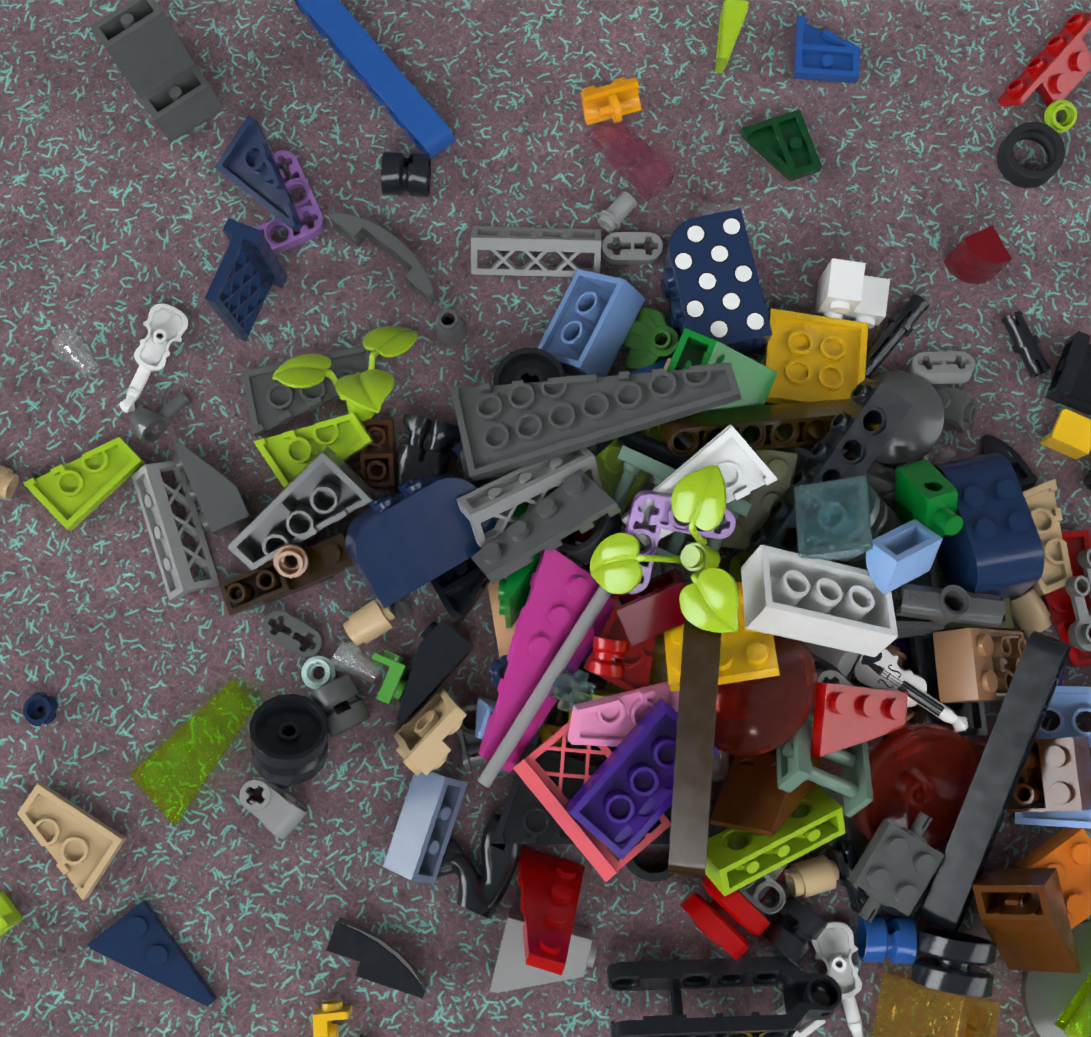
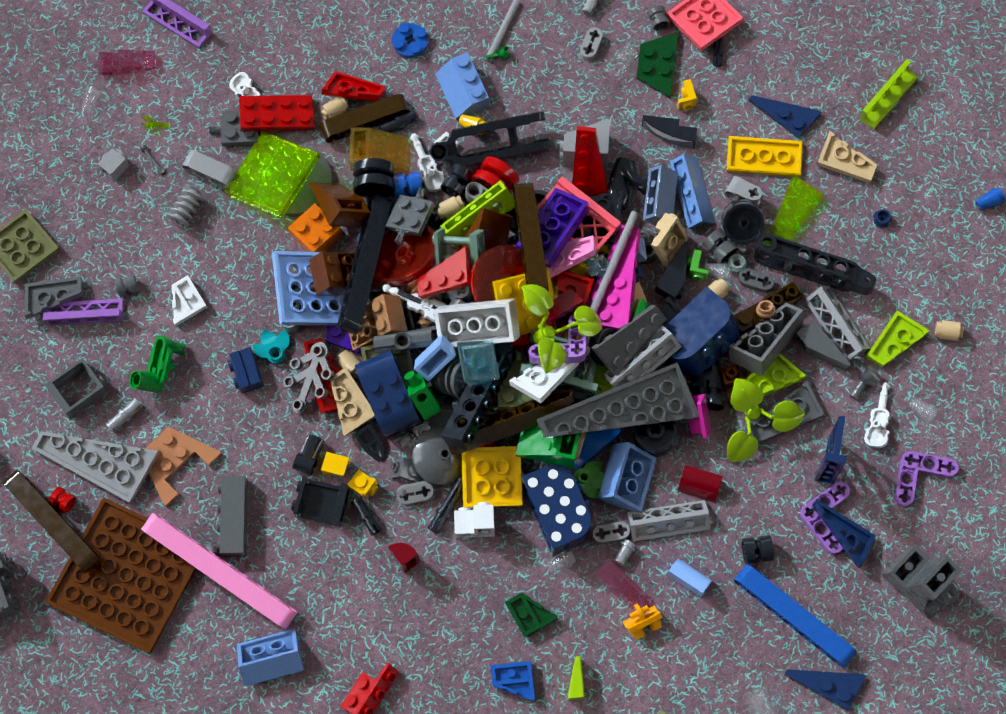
camera: 175 degrees right, 10 degrees down
dark grey slope [329,212,436,305] -> none
dark grey cone [434,309,467,346] -> none
red wheel [589,636,629,678] -> none
black tyre [997,122,1065,188] -> none
lime plate [1044,100,1077,133] -> none
none -> yellow bracket [347,469,378,499]
none -> light blue brick [667,558,712,597]
none -> medium blue panel [670,154,716,229]
none -> dark red brick [677,465,723,503]
none -> dark pink panel [688,394,711,439]
none -> yellow tile [726,136,803,177]
none -> black piece [754,234,877,295]
none -> medium lavender beam [895,451,959,508]

